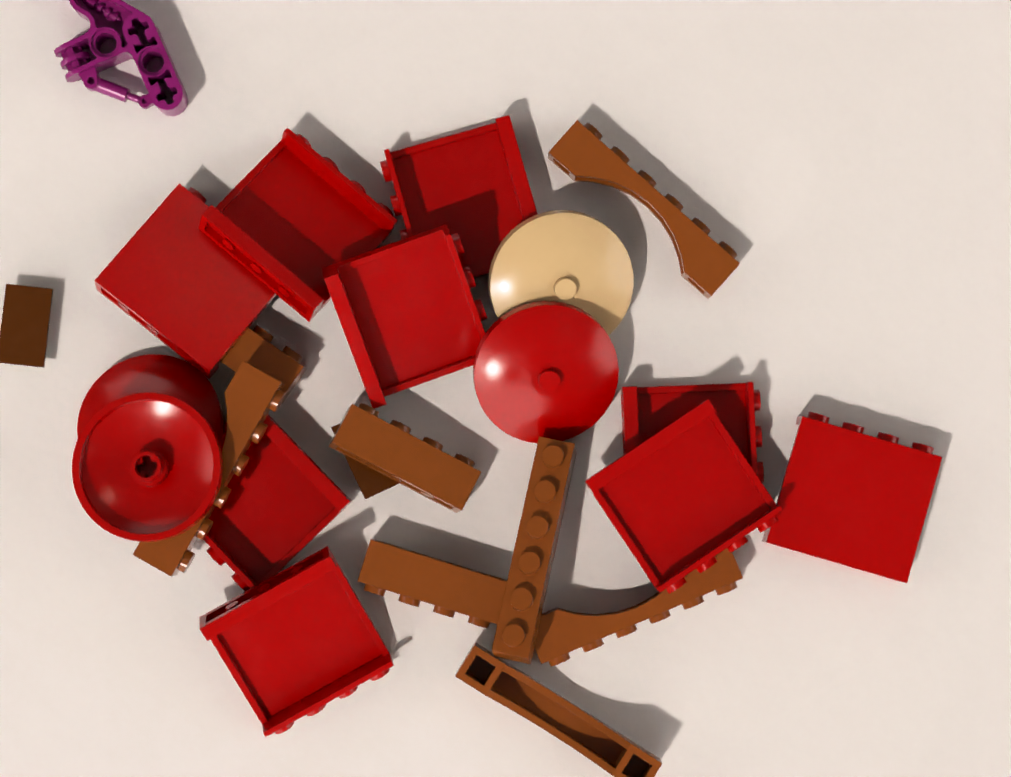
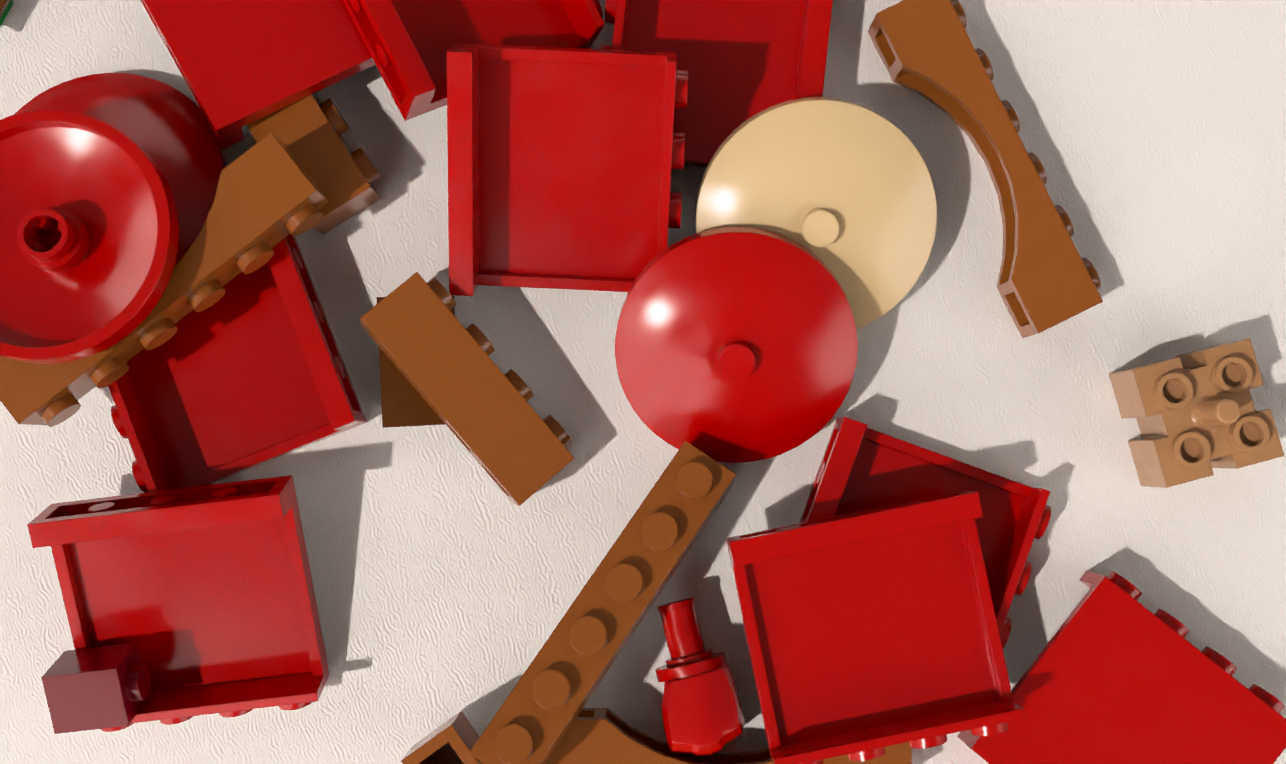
camera: 30 degrees right, 0 degrees up
dark orange brick [358,539,507,628] -> none
none -> dark red brick [41,642,152,734]
none -> red piece [655,598,745,756]
none -> medium nougat brick [1109,338,1284,488]

